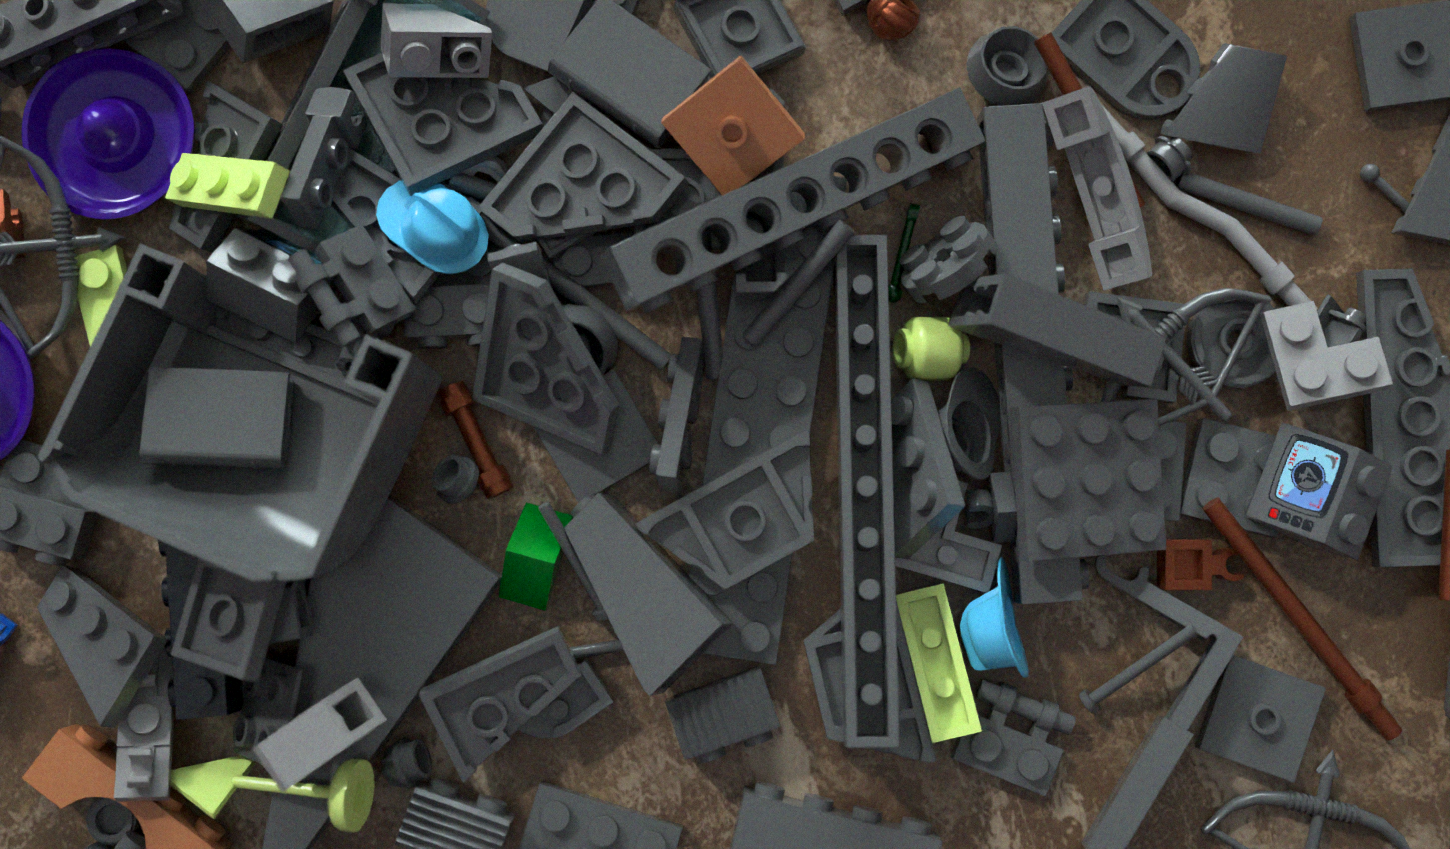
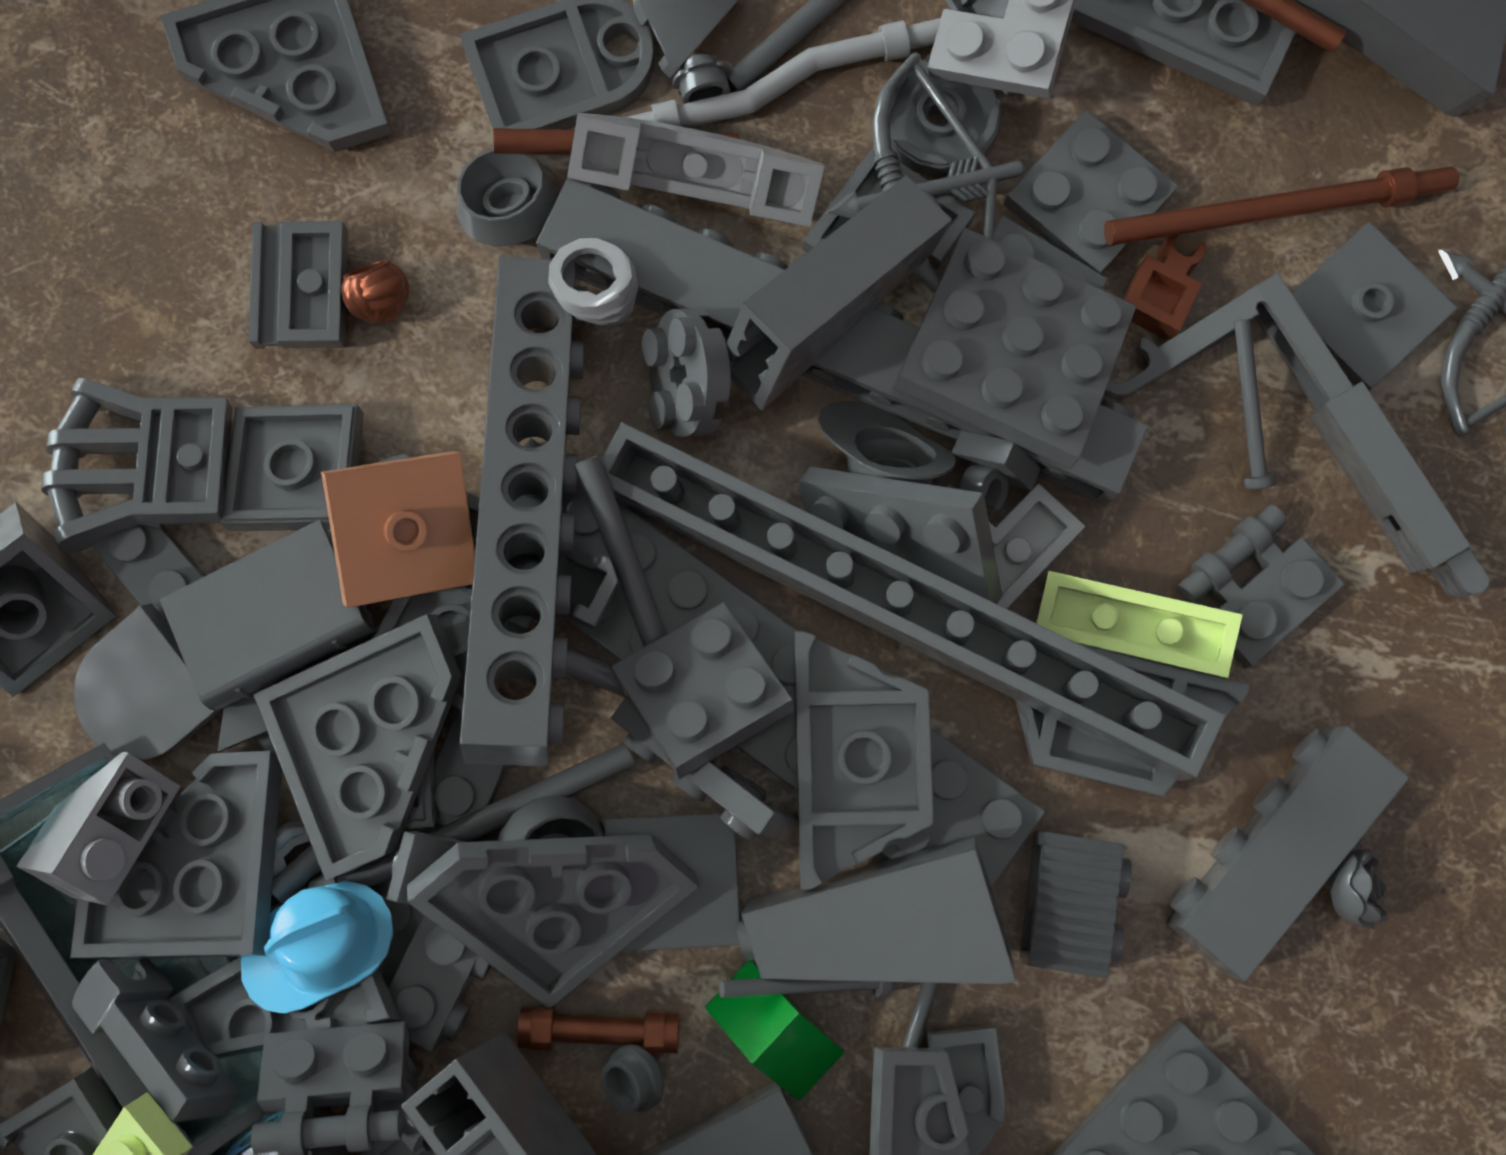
camera: 65 degrees left, 5 degrees down
dark green hinge [888,203,920,303] -> none
yellowish green head [893,316,970,381] -> none
medium azure piece [960,557,1029,678] -> none
dark grey slope [1246,423,1393,560] -> none
none -> light grey piece [548,238,638,326]
none -> dark grey plate [611,602,794,779]

